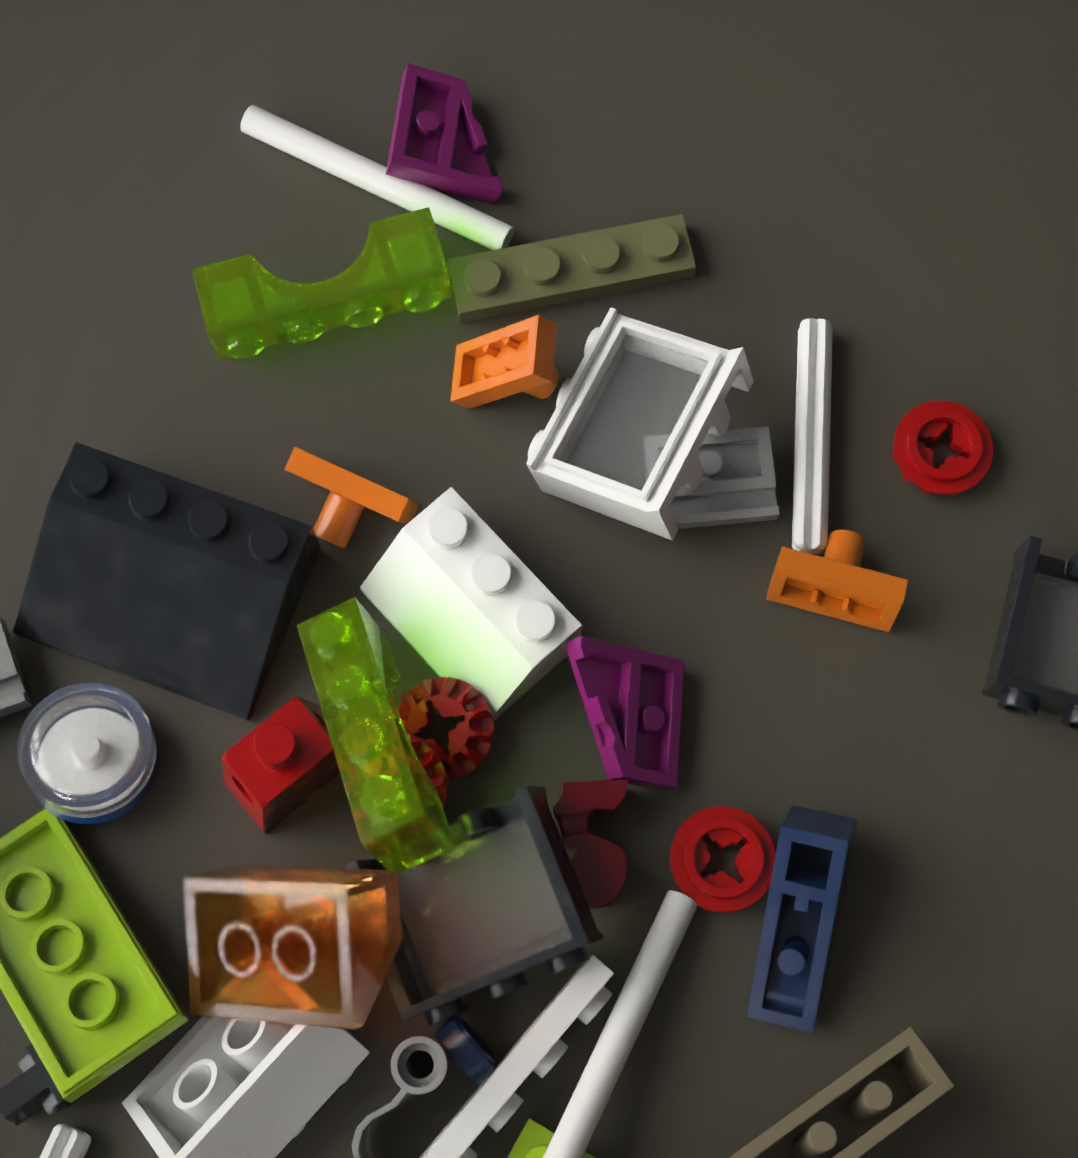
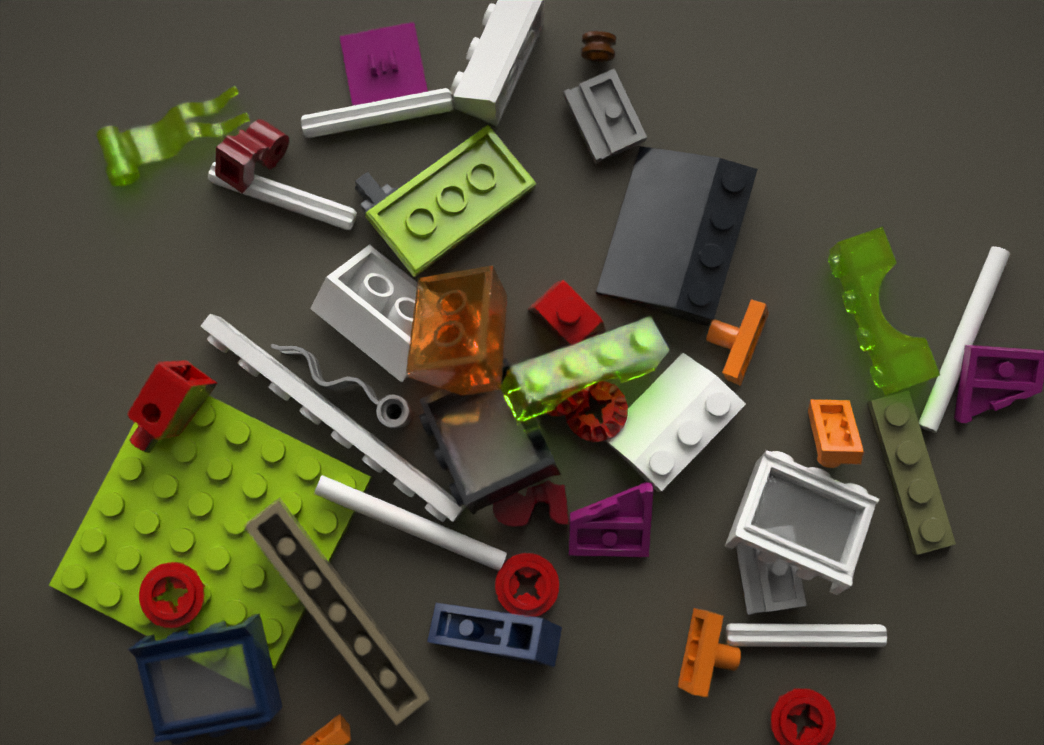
camera: 90 degrees right, 10 degrees up
clear piece [17,683,159,824] -> none
dark blue tile [435,1015,498,1084] -> none

